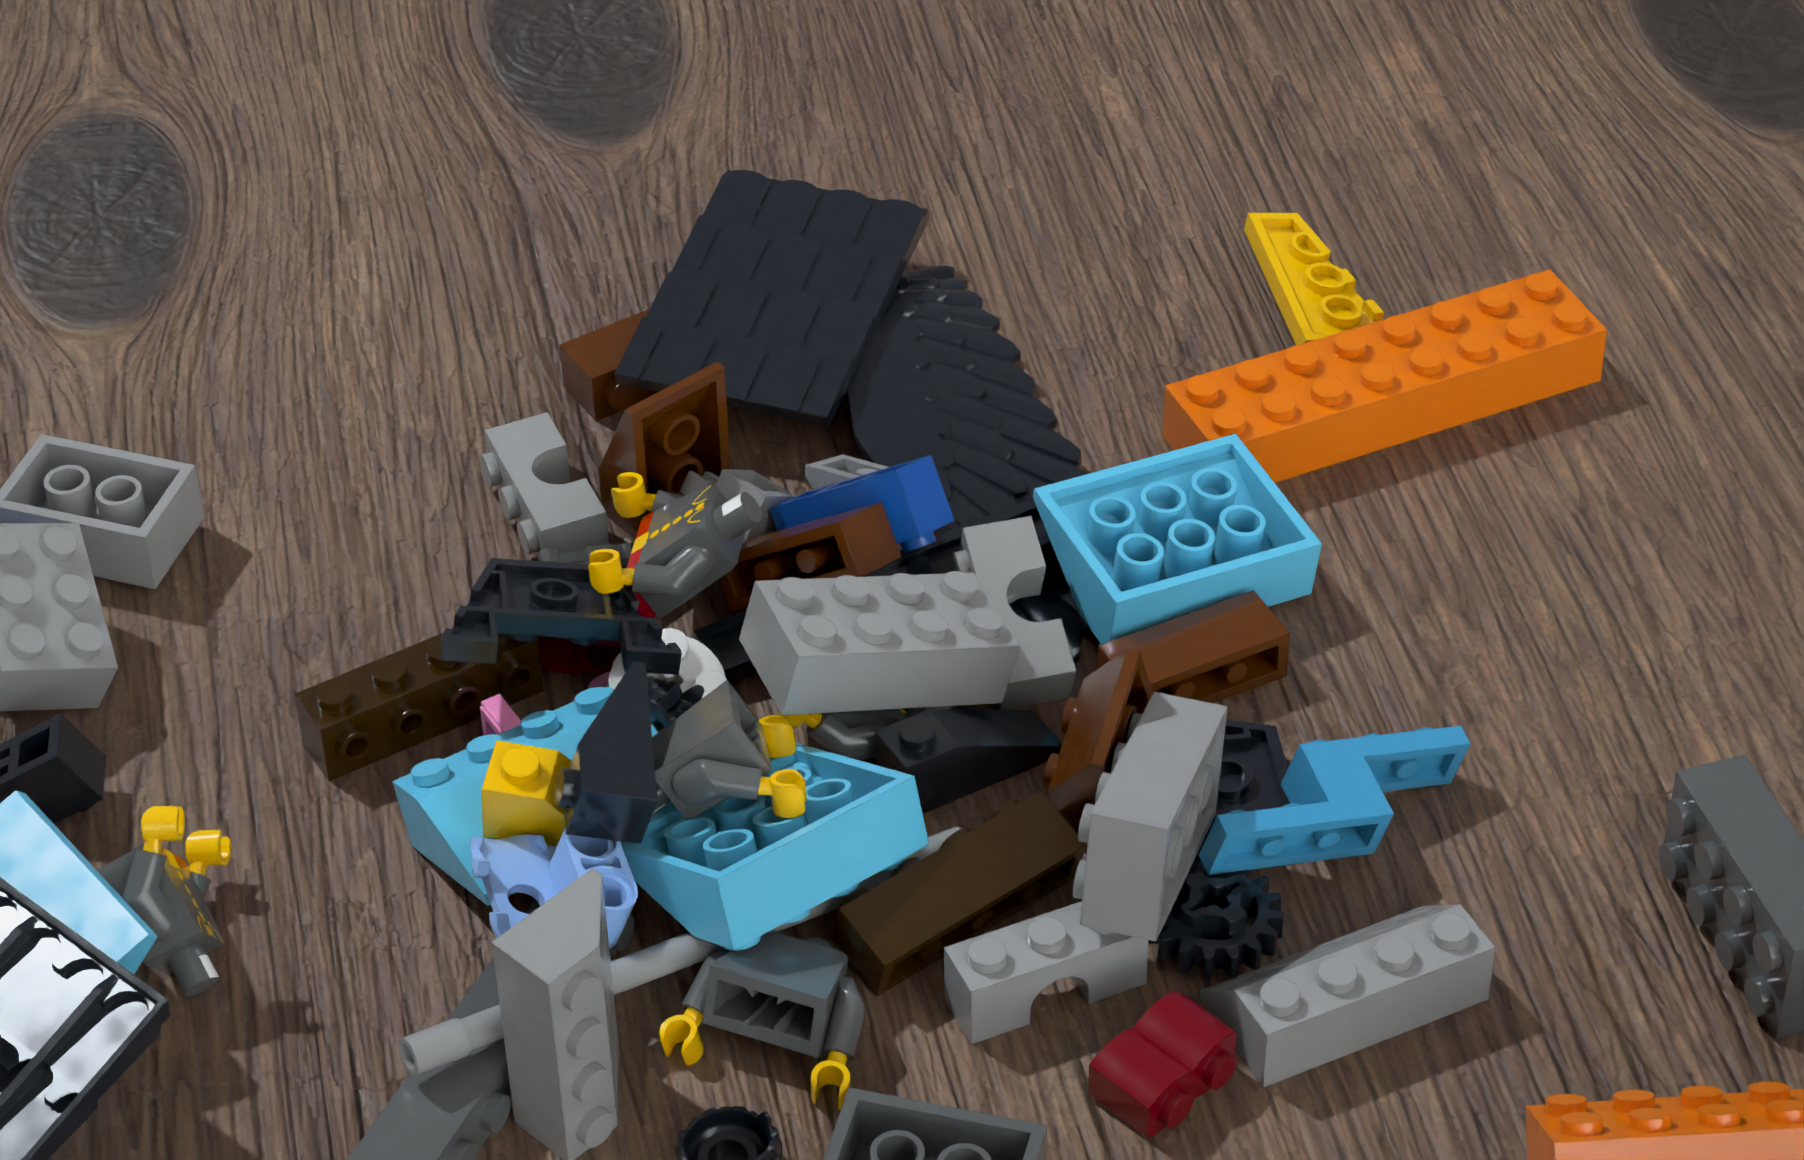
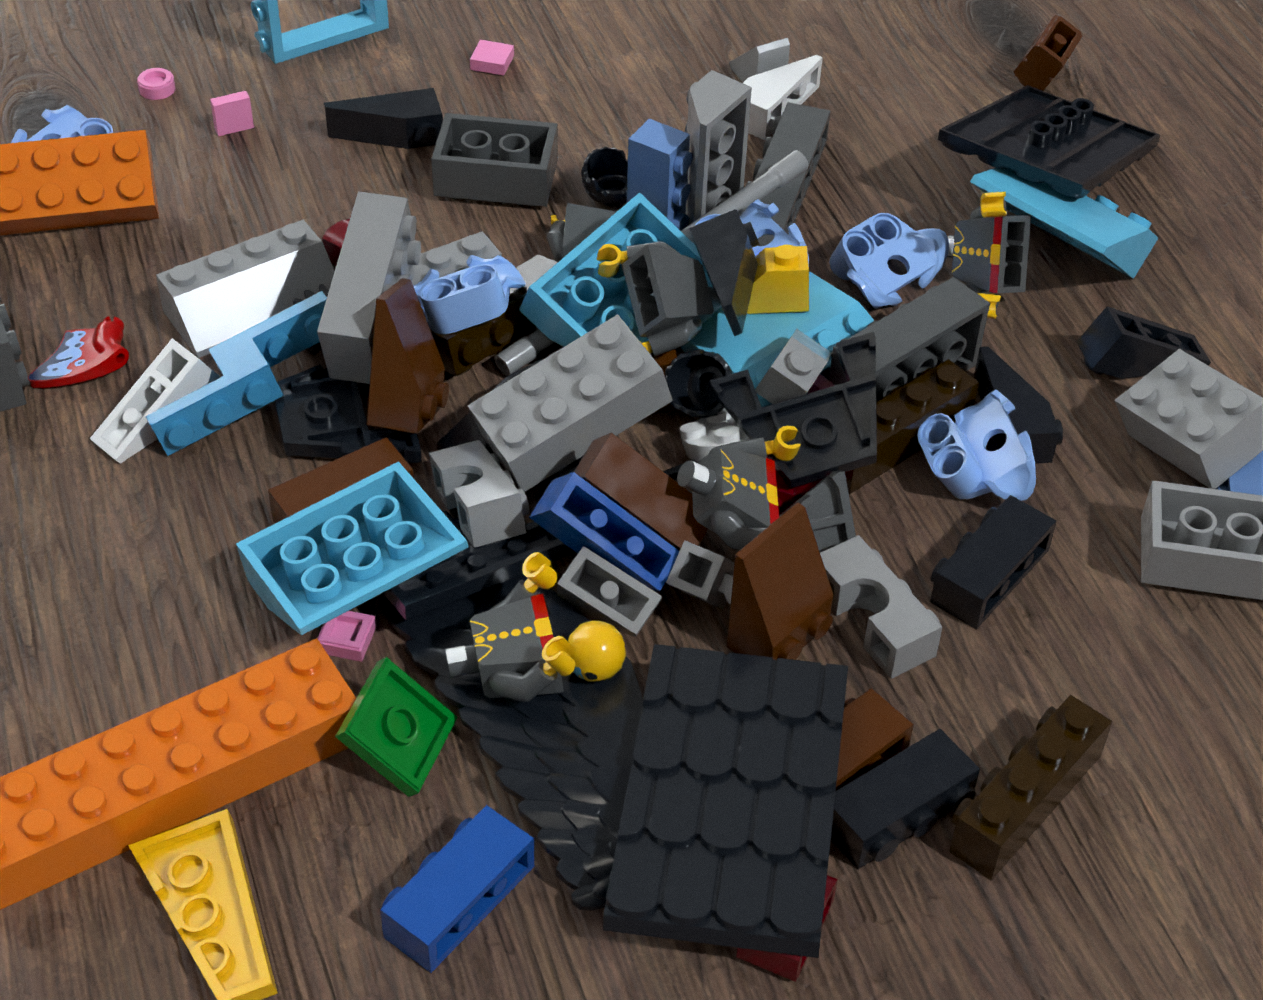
camera: 170 degrees right, 5 degrees up
none -> red arm [28,316,129,388]
none -> white slope [90,338,220,464]
none -> green tile [335,657,458,797]
none -> blue brick [380,805,535,973]
none -> light blue piece [413,255,526,335]
none -> dark grey torso [445,552,575,702]
none -> yellow piece [568,620,626,682]
none -> medium blue brick [627,119,692,231]
none -> light grey slope [755,329,832,404]
none -> light blue piece [829,213,949,309]
none -> dark grey brick [829,277,990,402]
none -> black brick [831,728,980,870]
none -> light blue piece [917,389,1036,501]
none -> black brick [930,495,1057,630]
none -> dark brown brick [949,694,1113,881]
none -> black slope [974,346,1063,464]

